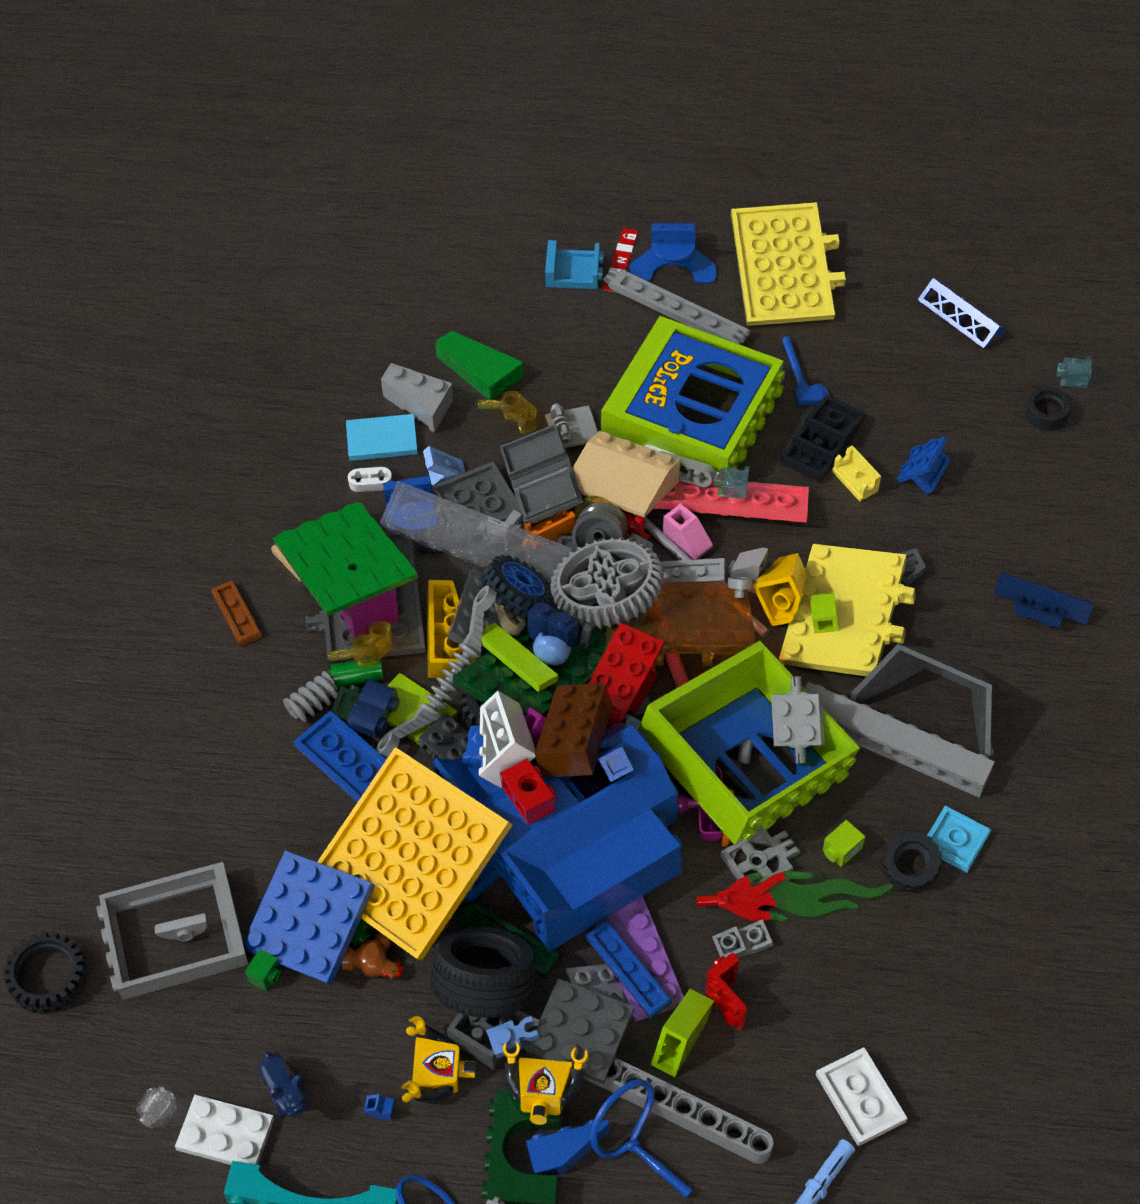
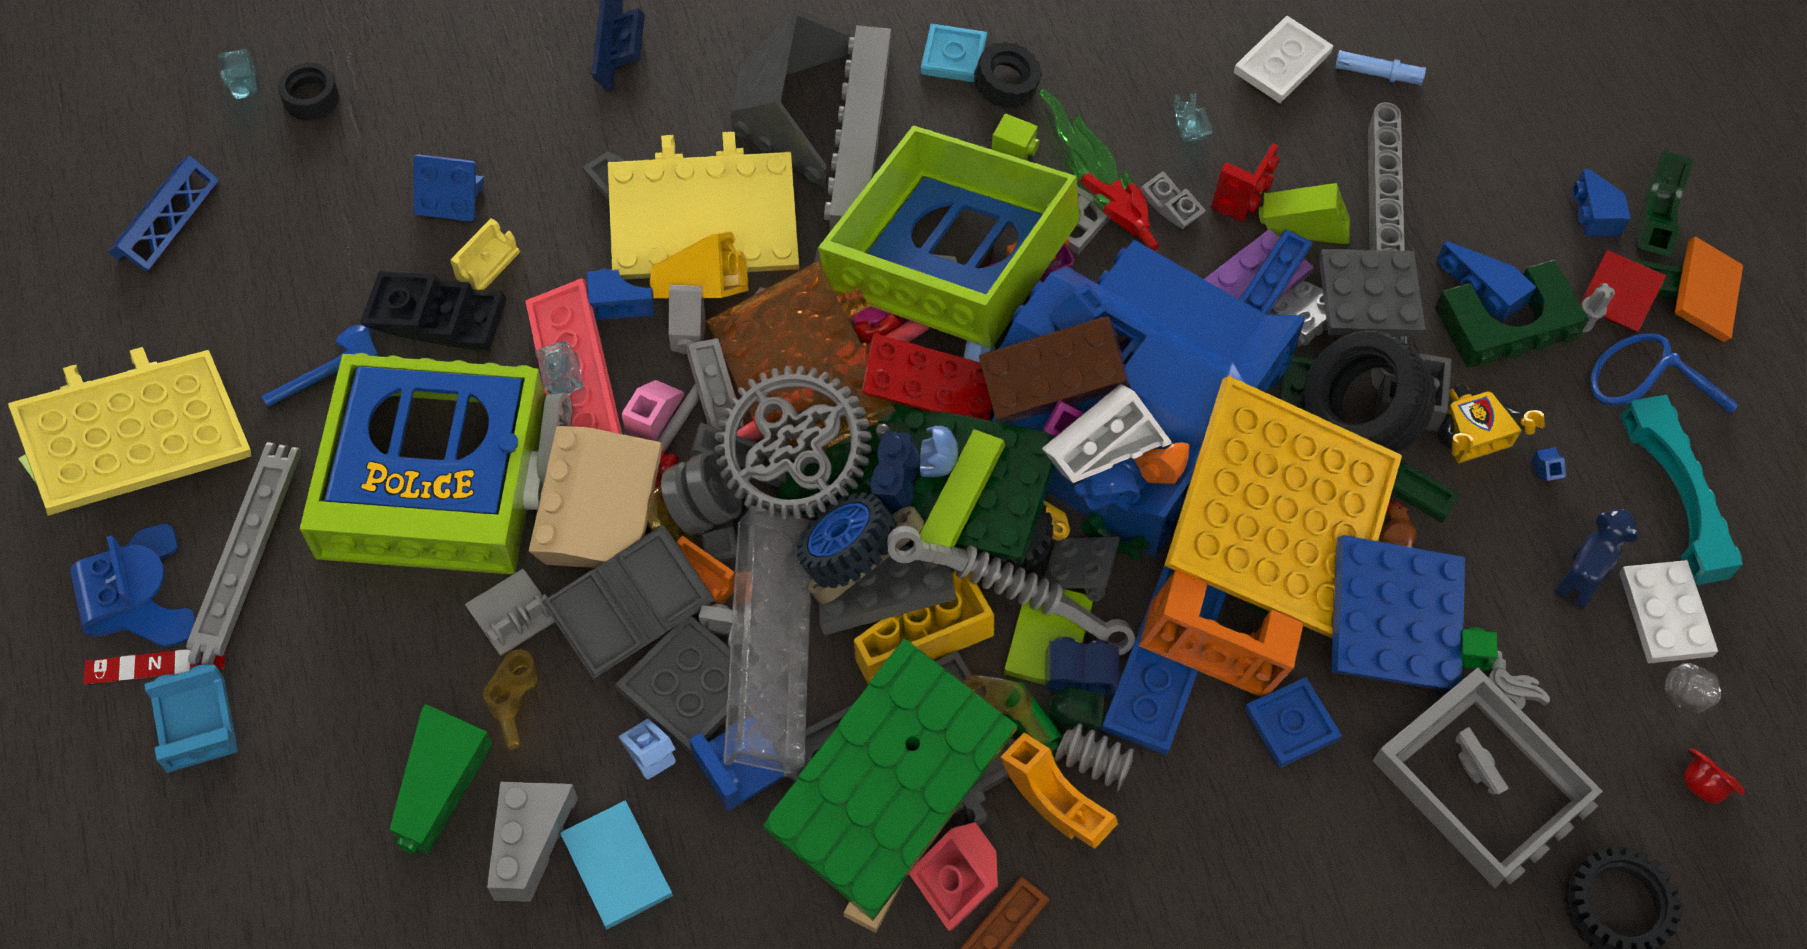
camera: 115 degrees left, 5 degrees up
white beam [348,467,392,492] -> none
medium blue plate [486,1016,540,1058] -> none
red brick [500,759,557,825] -> none
torso [503,1042,589,1125] -> none
blue piece [591,1079,693,1199] -> none
light grey tile [728,576,752,598] -> none
light grey plate [771,676,825,763] -> none
lime brick [810,593,839,633] -> none
none -> blue arch [587,269,655,320]
none -> coral slope [909,822,998,931]
none -> light orange arch [1000,733,1118,849]
none -> orange plate [1134,442,1190,484]
none -> orange plate [1139,570,1303,697]
none -> clear light blue plate [1173,92,1213,142]
none -> blue plate [1244,677,1342,769]
none -> dark green tile [1391,462,1460,523]
none -> light grey piece [1488,651,1550,710]
none -> red hat [1684,748,1745,804]

